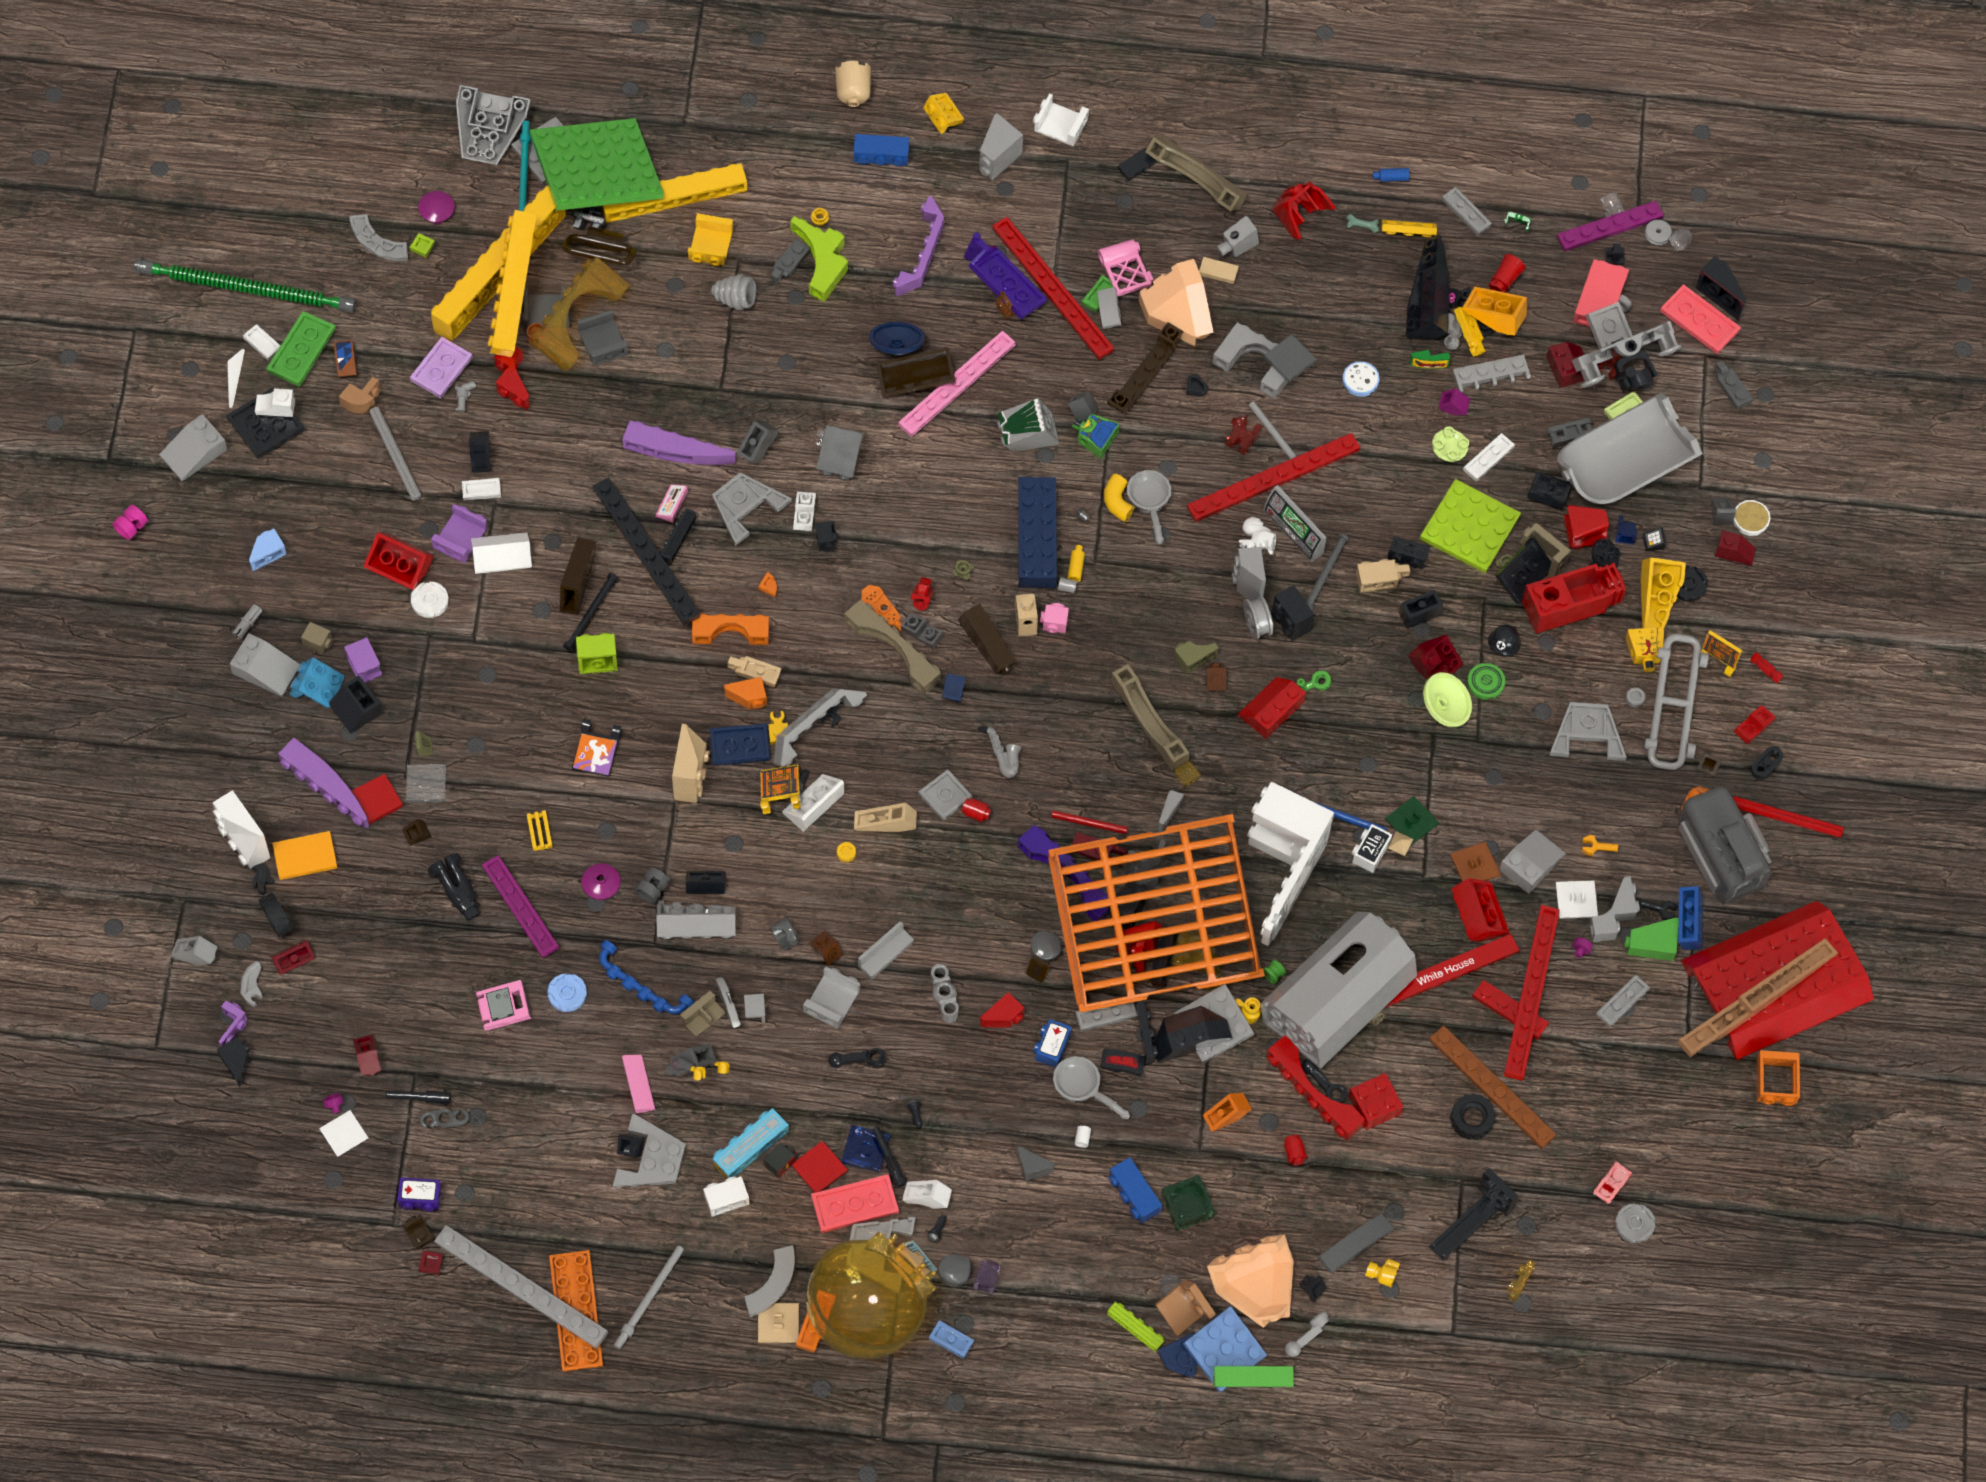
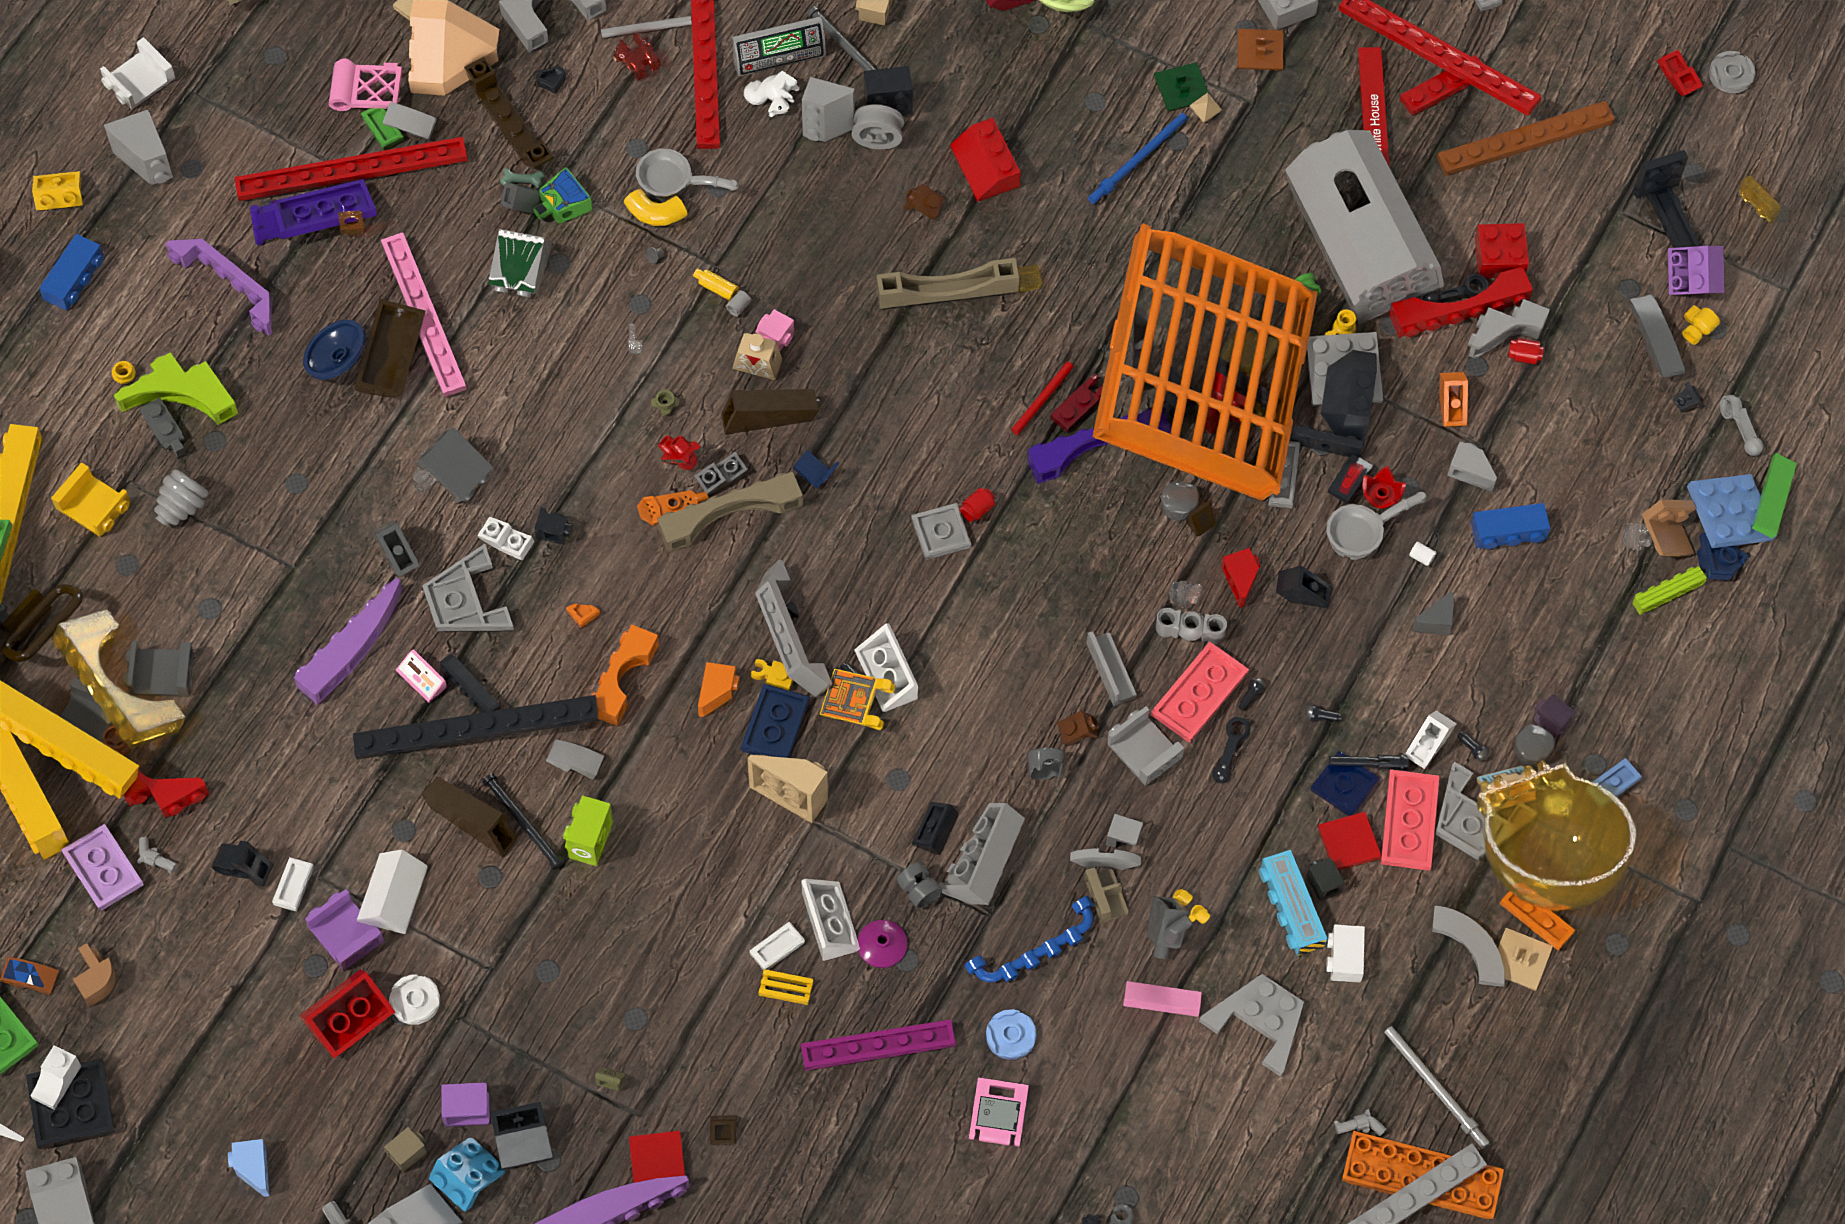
camera: 65 degrees left, 0 degrees up
light grey axle [370,407,421,501] -> none
clear tile [406,764,446,803] -> none
black piece [428,853,481,921] -> none
flag [572,719,622,777] -> none
black slope [617,1134,643,1157] -> none
tan hinge [728,656,782,687] -> none
yellow tile [837,842,856,862] -> none
tan slope [854,803,917,832] -> none
light grey piece [978,726,1022,778] -> none
dark blue brick [1018,477,1057,588] -> none
brick [1033,1019,1072,1068] -> none
black tile [1117,147,1157,181] -> none
light grey slope [1157,790,1184,832] -> none
clear green container [1161,1175,1214,1231] -> none
olive arch [1174,640,1219,675] -> none
light nougat panel [1207,1234,1294,1328] -> none
white bracket [1247,782,1334,946] -> none
bright green plate [1297,670,1332,691] -> none
brick [1352,824,1392,873] -> none
black tyre [1450,1094,1495,1140] -> none
red slope [1451,878,1510,942] -> none
none -> sand green piece [500,168,545,189]
none -> light grey slope [546,739,604,780]
none -> clear hand [628,324,642,354]
none -> white tile [750,922,805,970]
none -> white slope [802,879,860,961]
none -> coral plate [1151,642,1249,743]
none -> clear piece [1169,580,1203,608]
none -> black piece [1238,677,1265,711]
none -> black slope [1276,566,1332,608]
none -> light grey piece [1334,1109,1386,1136]
none -> red piece [1363,466,1406,509]
none -> light grey slope [1447,442,1497,492]
none -> light grey arch [1467,299,1550,358]
none -> medium lavender slope [1668,246,1724,295]

